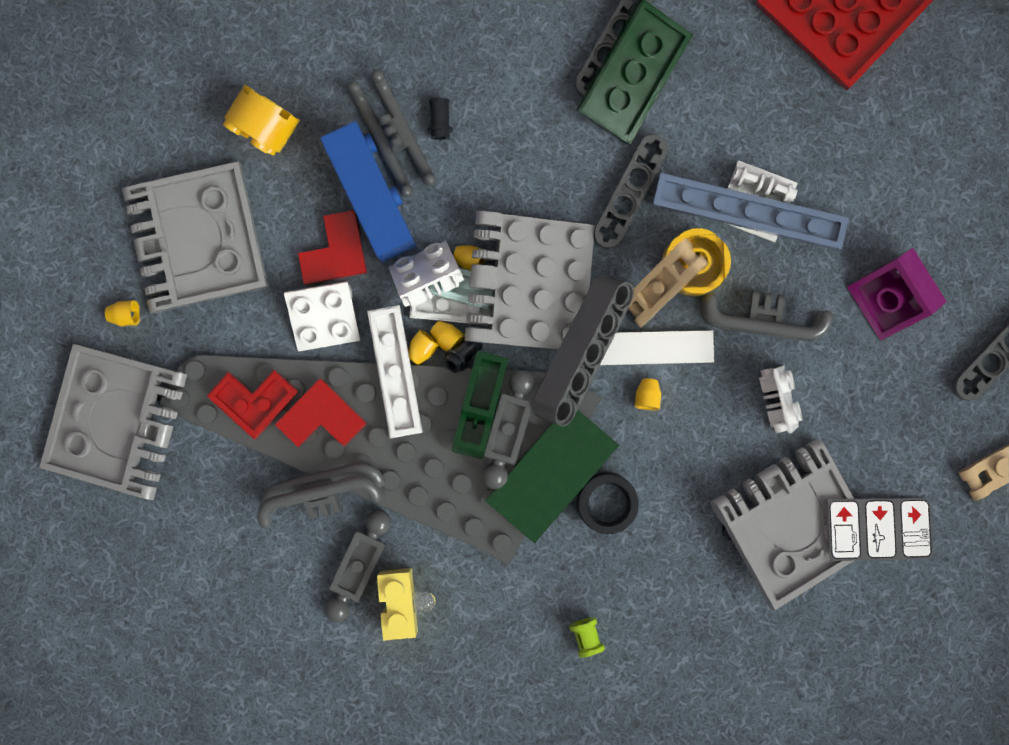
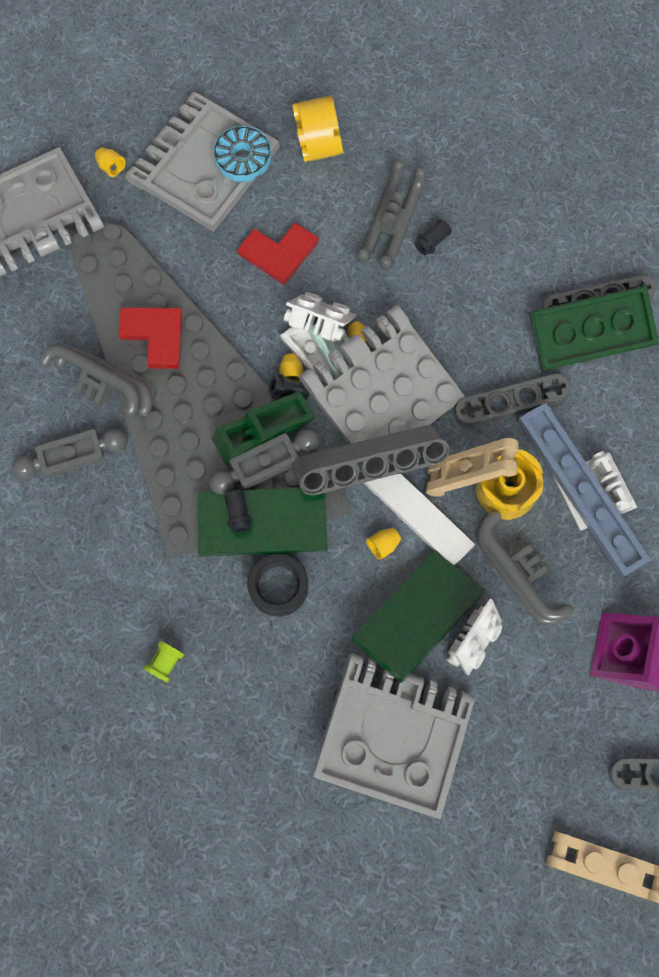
camera: 45 degrees right, 15 degrees down
red tile [207,370,299,440] -> none
white hinge [284,281,360,352] -> none
blue brick [320,121,417,263] -> none
white tile [367,305,423,438] -> none
light yellow piece [377,568,436,641] -> none
yellow hose [408,329,439,365] -> none
sticker [827,498,934,561] -> none
none -> tile [213,126,271,182]
none -> black pin [224,490,253,534]
none -> dark green tile [351,551,485,683]

